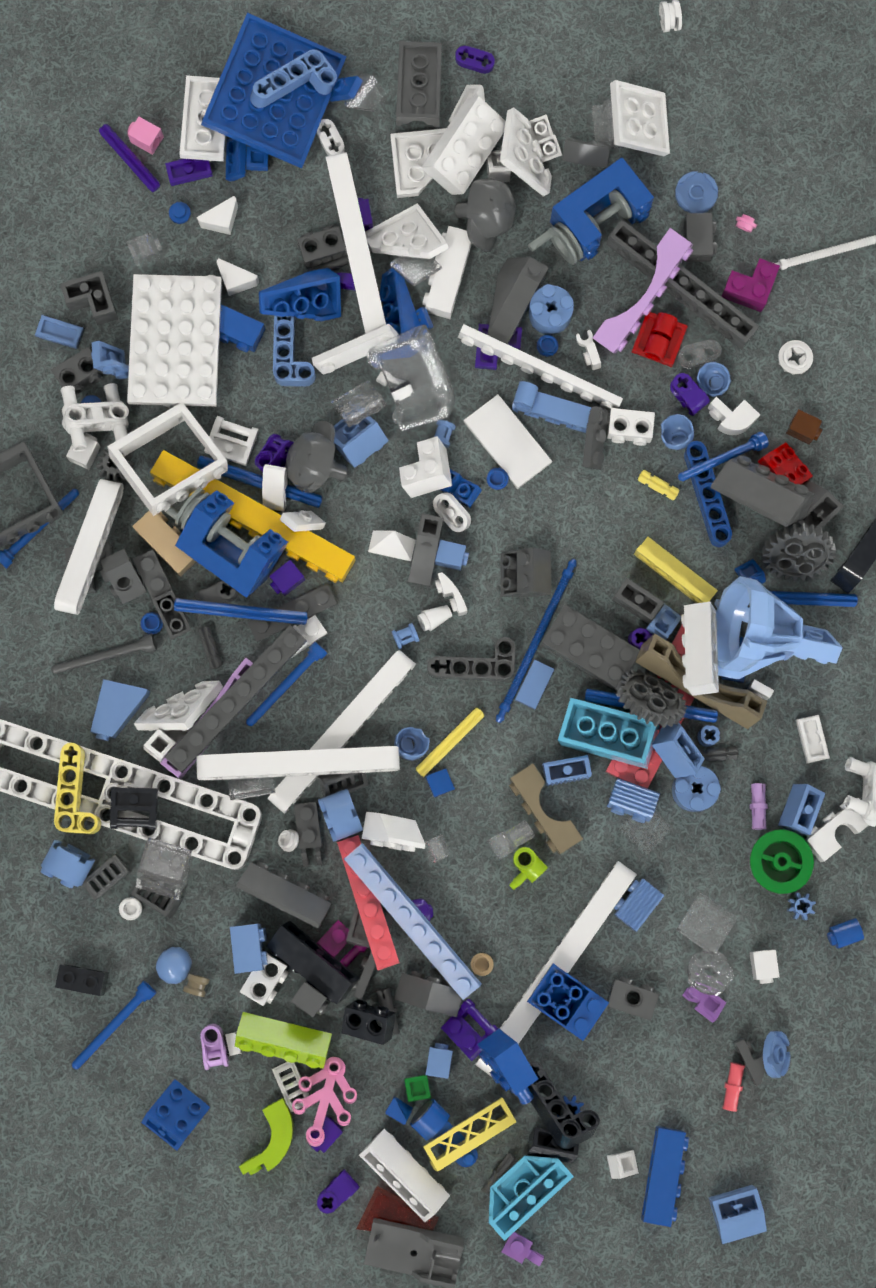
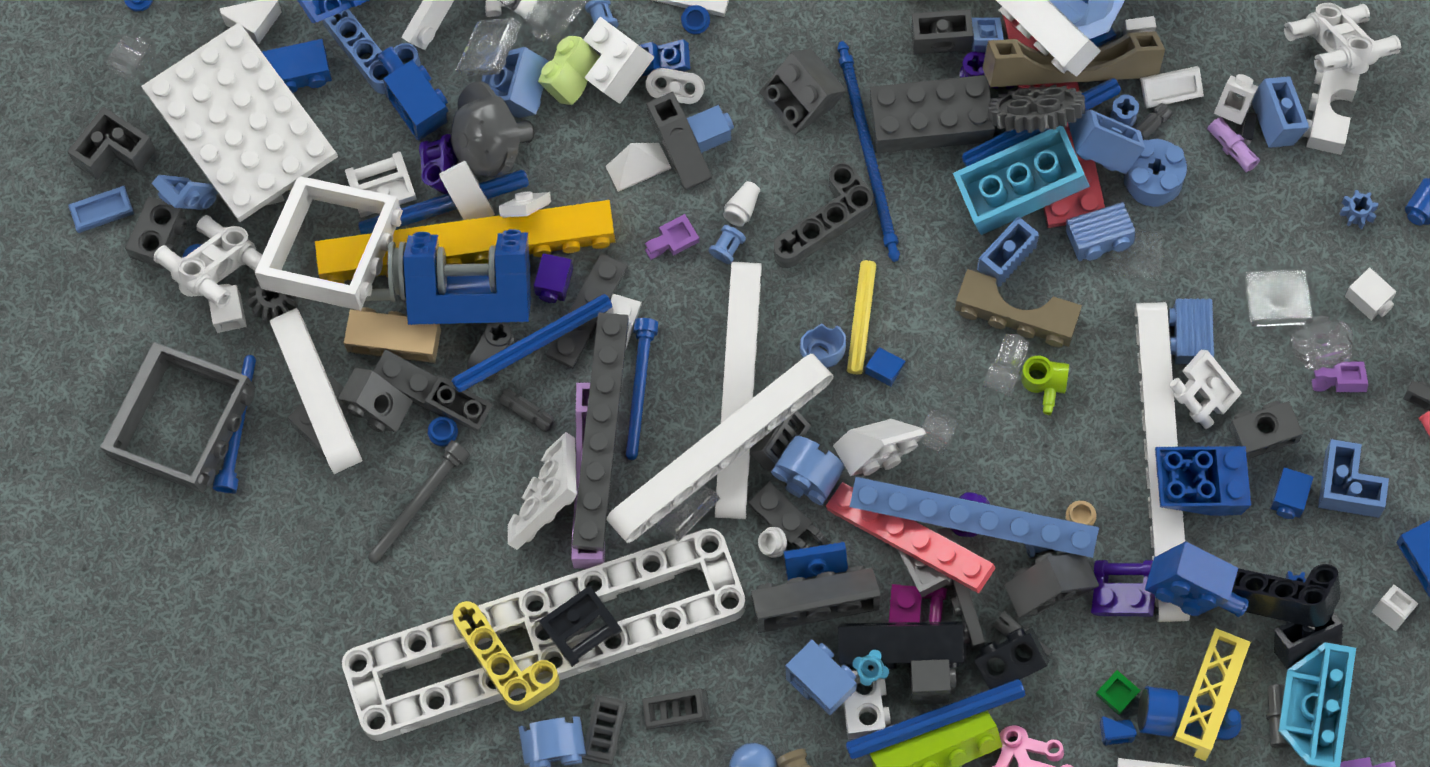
camera: 30 degrees left, 10 degrees down
medium blue slope [90,679,150,741] -> none
white tile [119,897,143,920] -> none
clear slope [136,838,192,900] -> none
white brick [144,729,189,763] -> none
medium blue brick [425,1043,453,1079] -> none
white slope [435,572,467,616] -> none
medium blue tile [515,659,554,709] -> none
green piece [750,830,814,894] -> none
white plate [796,715,830,763] -> none
none -> blue brick [378,47,449,141]
none -> yellowish green brick [538,36,600,105]
none -> medium lavender plate [645,214,699,260]
none -> blue plate [784,542,848,580]
none -> blue axle [846,679,1025,759]
none -> medium azure plate [853,650,889,686]
none -> white tile [1140,66,1204,108]
none -> white plate [1170,350,1242,429]
none -> white brick [1214,74,1258,125]
none -> black piece [1241,112,1257,145]
none -> blue brick [1270,468,1314,519]
none -> medium blue brick [1318,439,1389,518]

